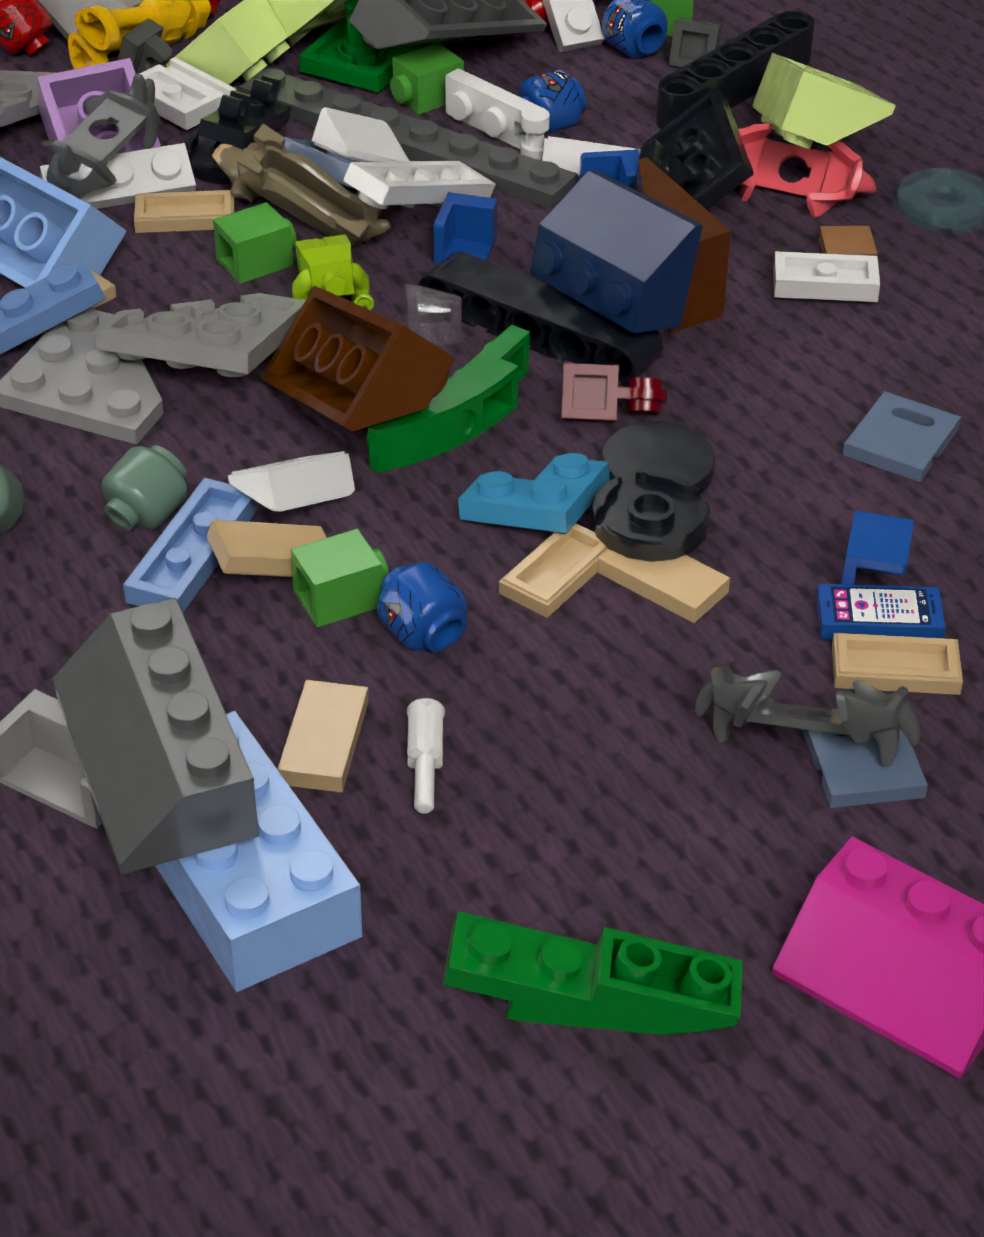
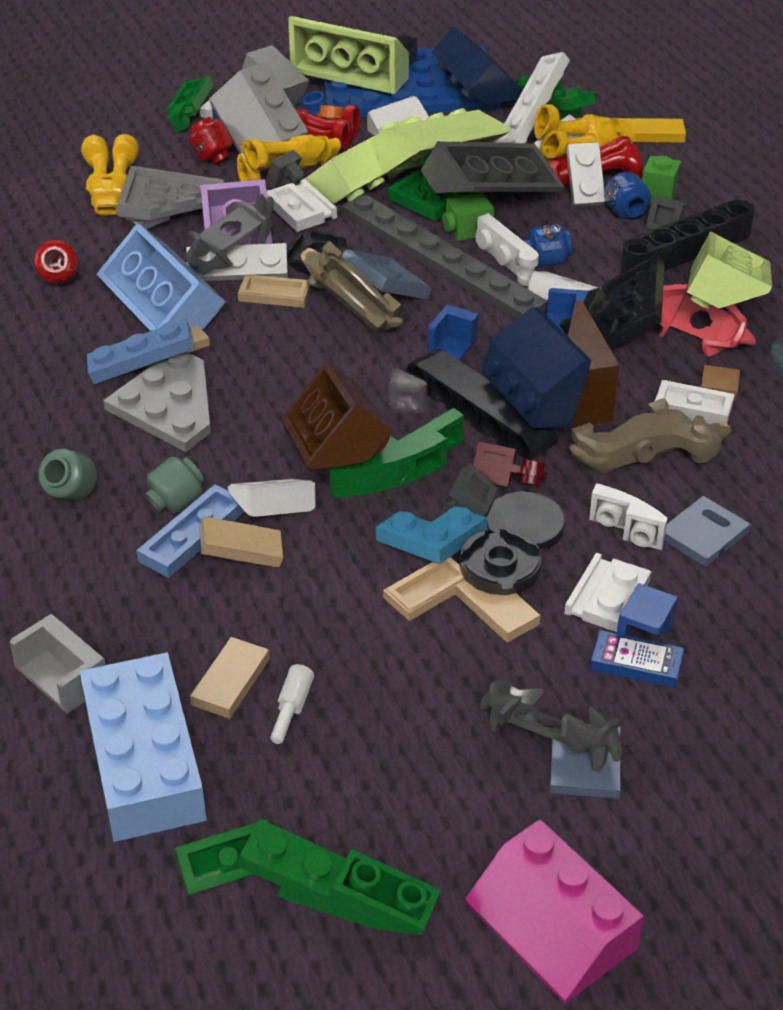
camera: 15 degrees right, 0 degrees up
dark grey slope [52,597,259,875] -> none
light grey plate [95,293,306,377] -> none
black plate [198,75,292,149] -> none
bright green brick [213,202,297,284] -> none
bright green brick [291,528,389,627] -> none
lime piece [292,234,374,310] -> none
white slope [312,107,409,162] -> none
white plate [343,161,496,209] -> none
blue head [377,562,468,652] -> none
tan tile [832,633,963,695] -> none
none -> green slope [173,819,268,895]
none -> dark grey tile [447,463,498,516]
none -> white plate [564,553,652,632]
none -> dark tan animal [569,397,732,474]
none -> white slope [589,483,667,550]

